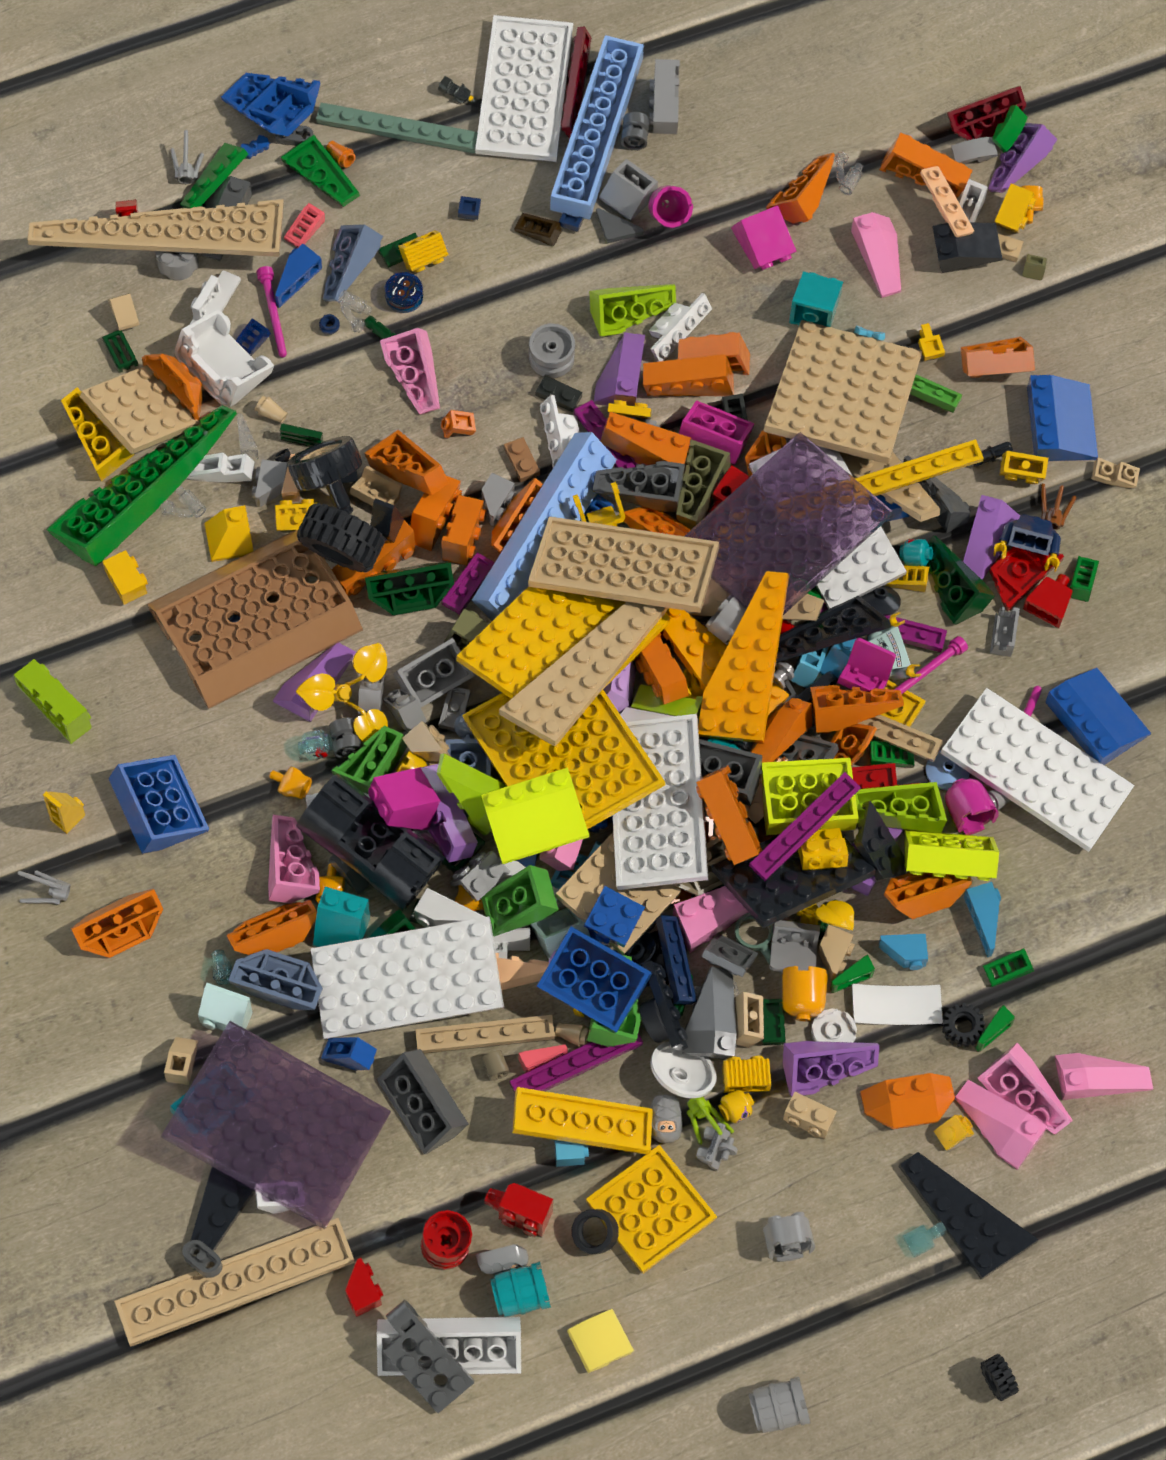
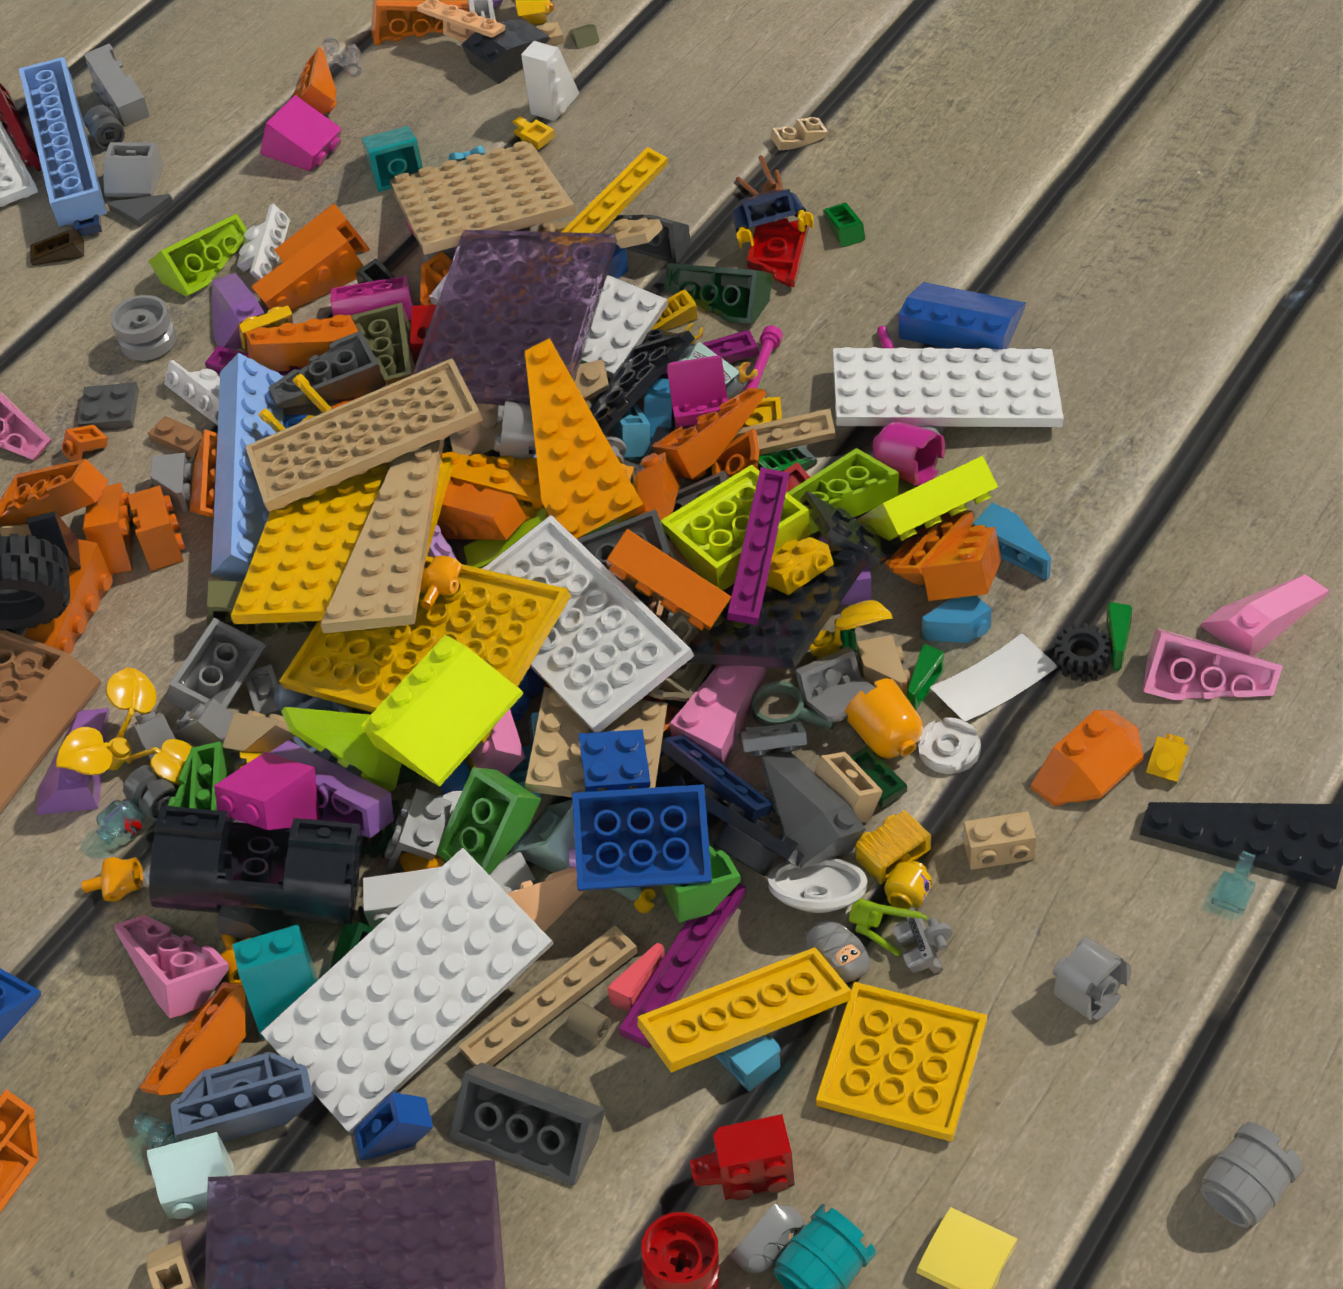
camera: 25 degrees left, 15 degrees down
dark green wedge [365,562,454,616] -> none
magenta plate [442,552,495,615] -> none
pearl dark grey plate [535,375,583,412] -> none
tan cone [555,1023,589,1047] -> none
black tyre [572,1209,619,1254] -> none
dark pink cylinder [648,185,693,228] -> none
medium lavender wedge [783,1041,879,1097] -> none
bright pink wedge [851,212,901,298] -> none
teal head [899,539,933,566] -> none
bright green plate [910,375,962,413] -> none
light blue dish [926,750,970,791] -> none
bright pink wedge [955,1080,1047,1170] -> none
orange wedge [961,337,1035,378] -> none
medium lavender wedge [963,495,1020,580] -> none
black axle [973,442,1013,467] -> none
green slope [983,948,1034,987] -> none
light grey hinge [990,607,1020,657] -> none
yellow brick [999,451,1049,484] -> none
red torso [1023,574,1073,628] -> none
slope [1027,375,1098,461] -> none
none -> dark grey plate [78,382,139,430]
none -> light orange piece [420,556,462,610]
none -> white wedge [521,41,580,121]
none -> orange wedge [921,525,1002,601]

